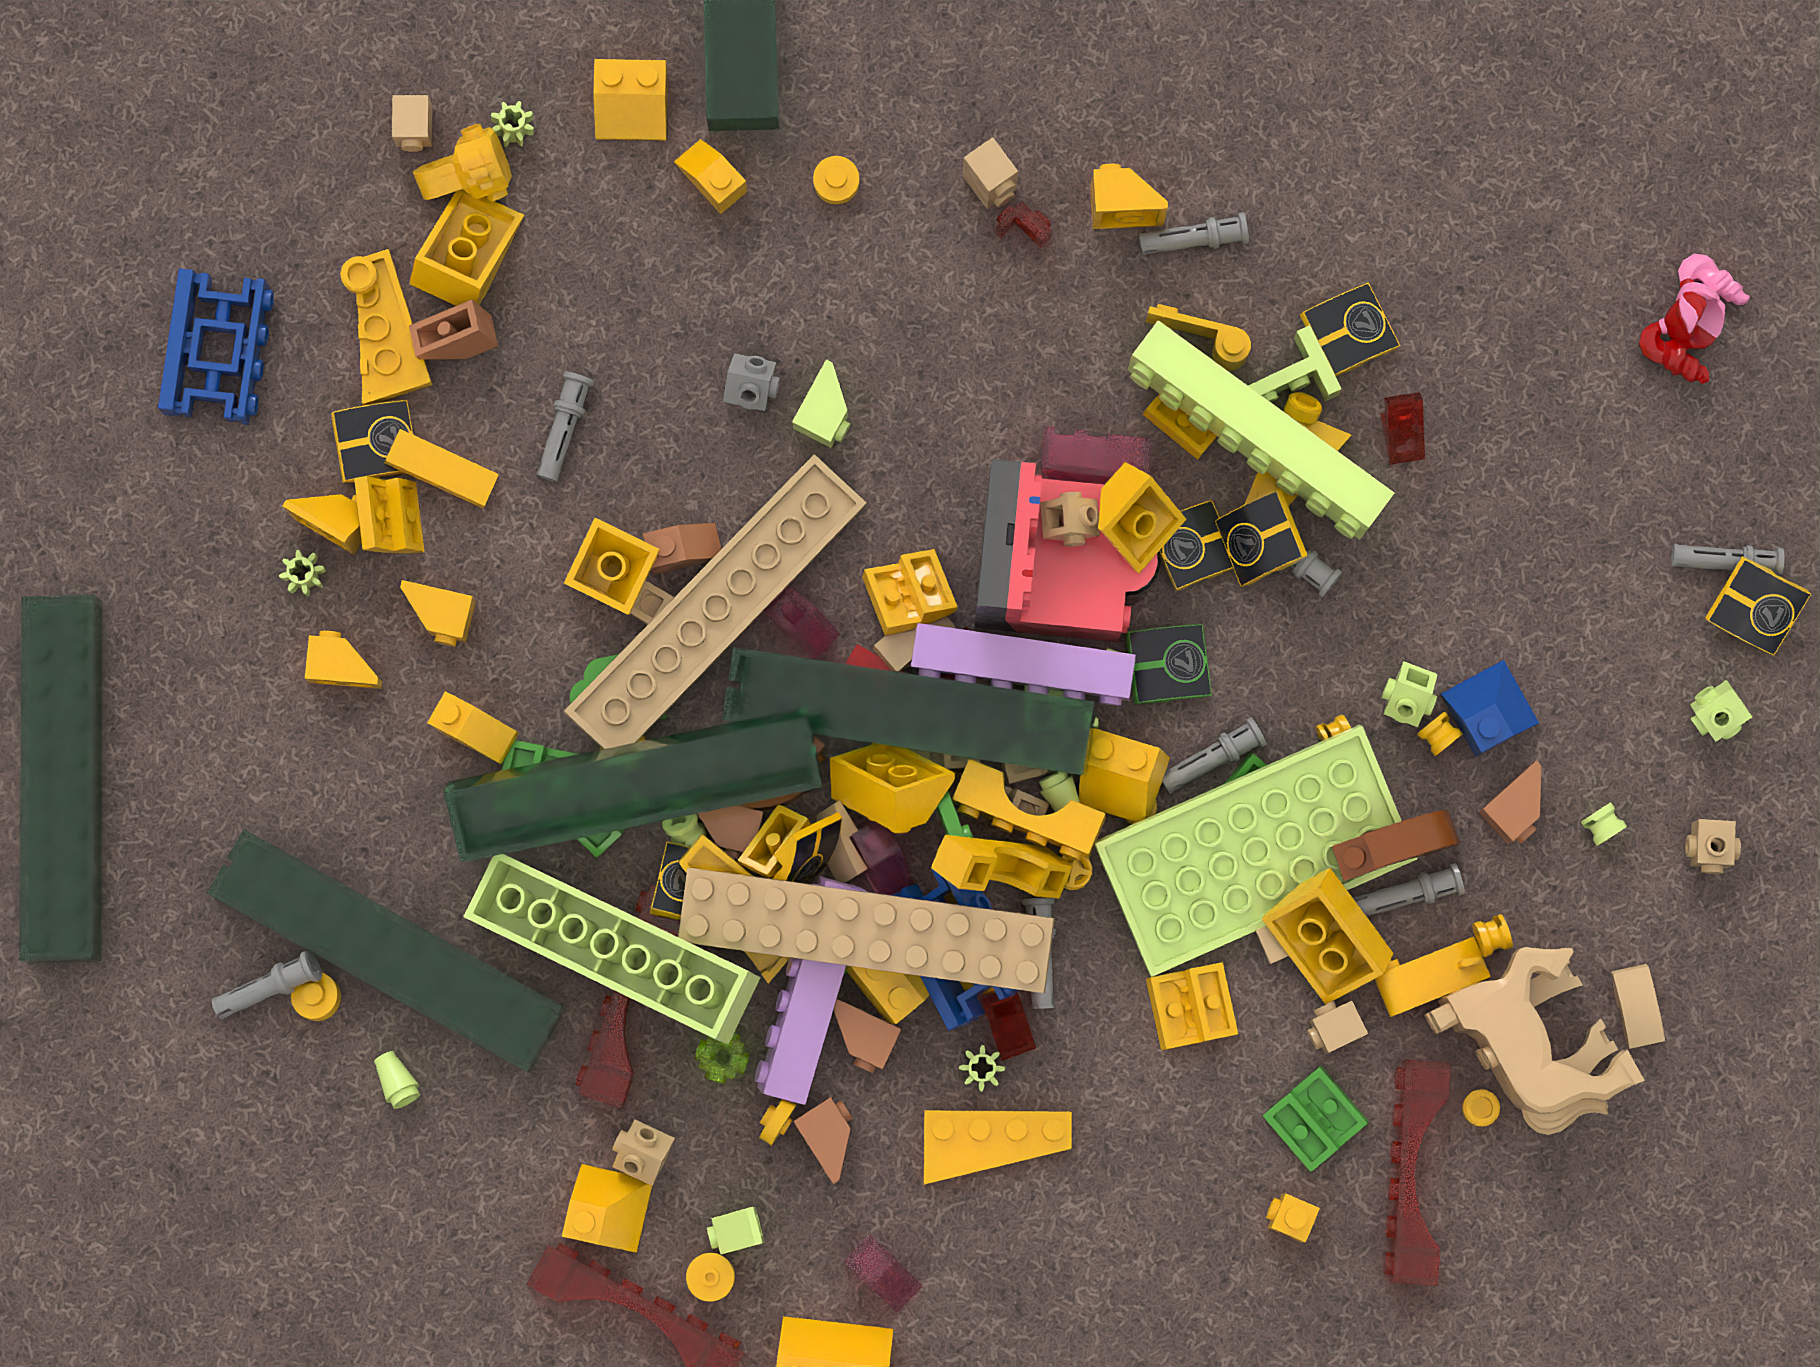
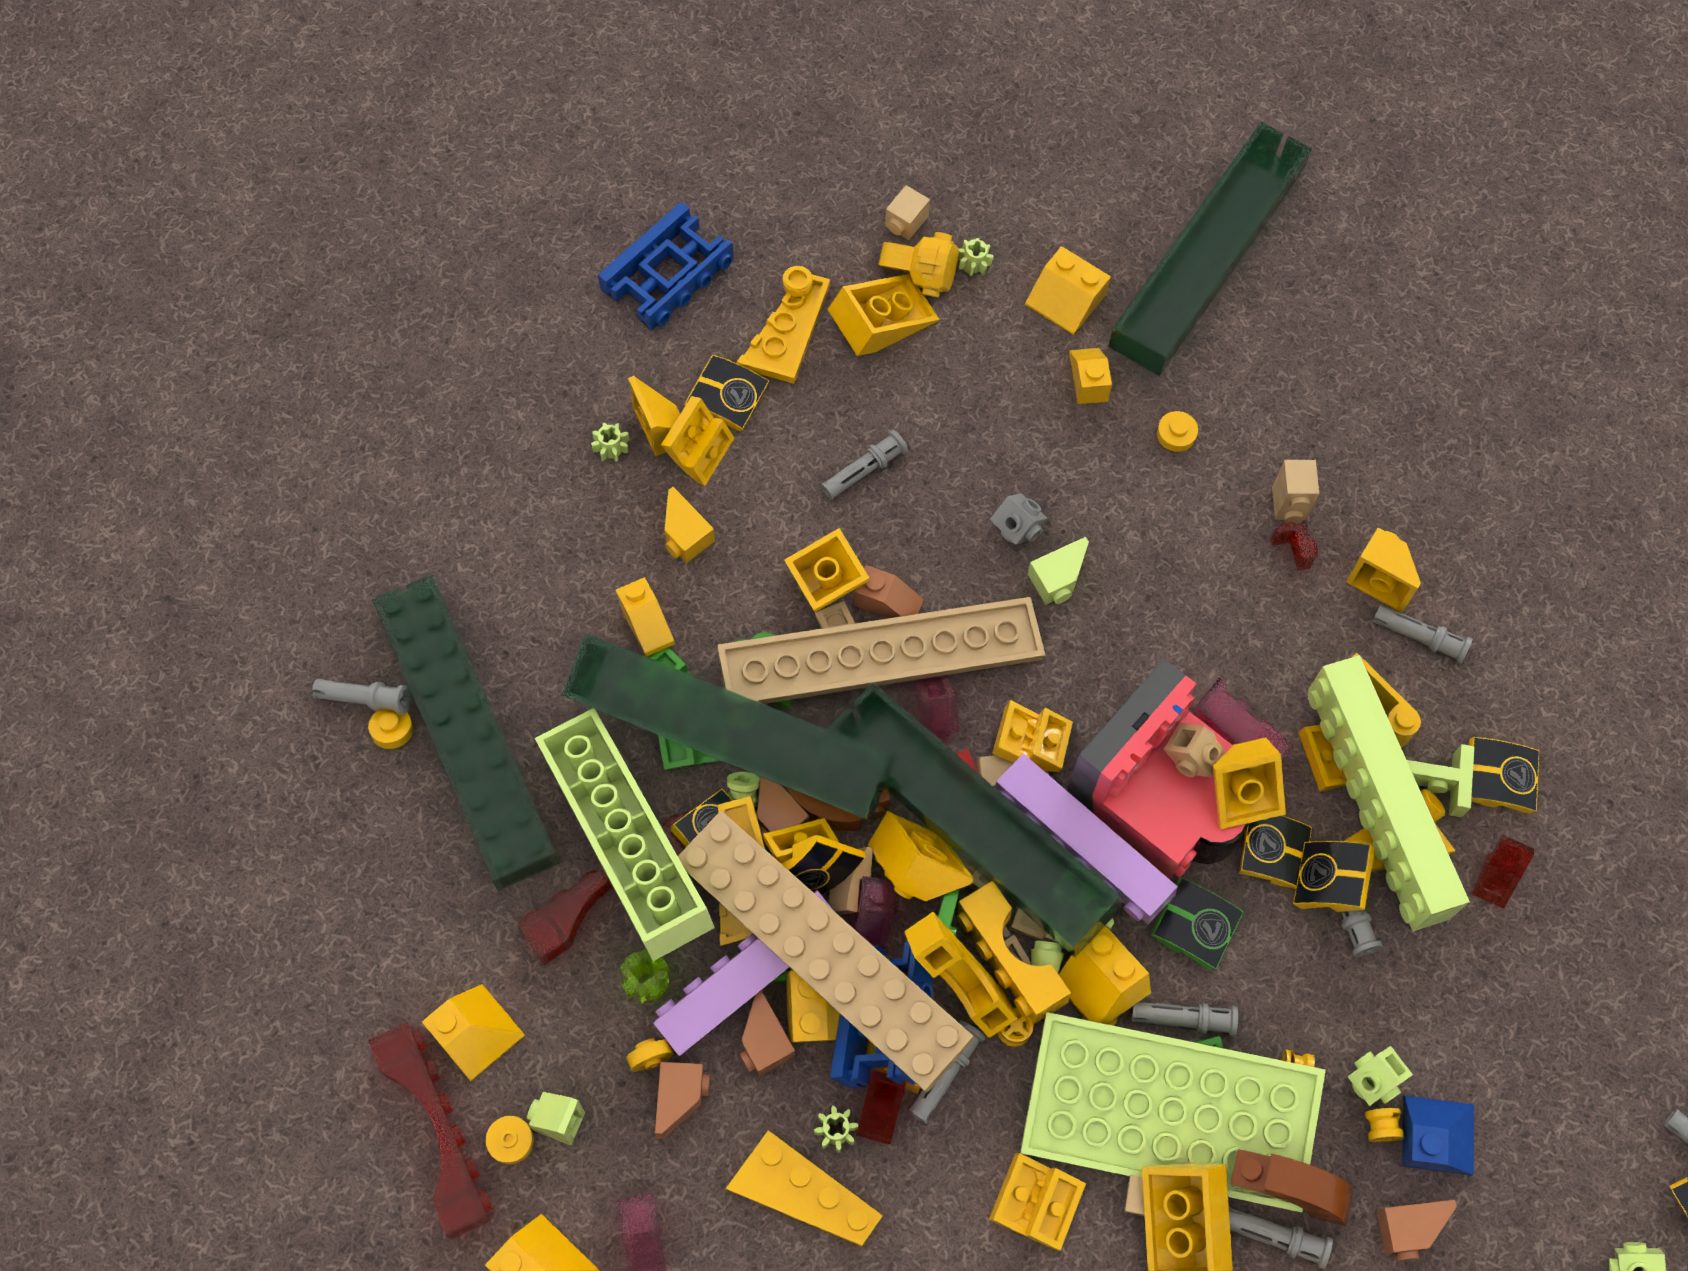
camera: 35 degrees right, 15 degrees down
clear green brick [19,595,103,964] -> none
yellow slope [305,631,382,689] -> none
yellowish green cone [374,1051,420,1109] -> none
yellow tile [384,429,499,508] -> none
nougat slope [409,299,498,359] -> none
tan brick [612,1120,675,1186] -> none

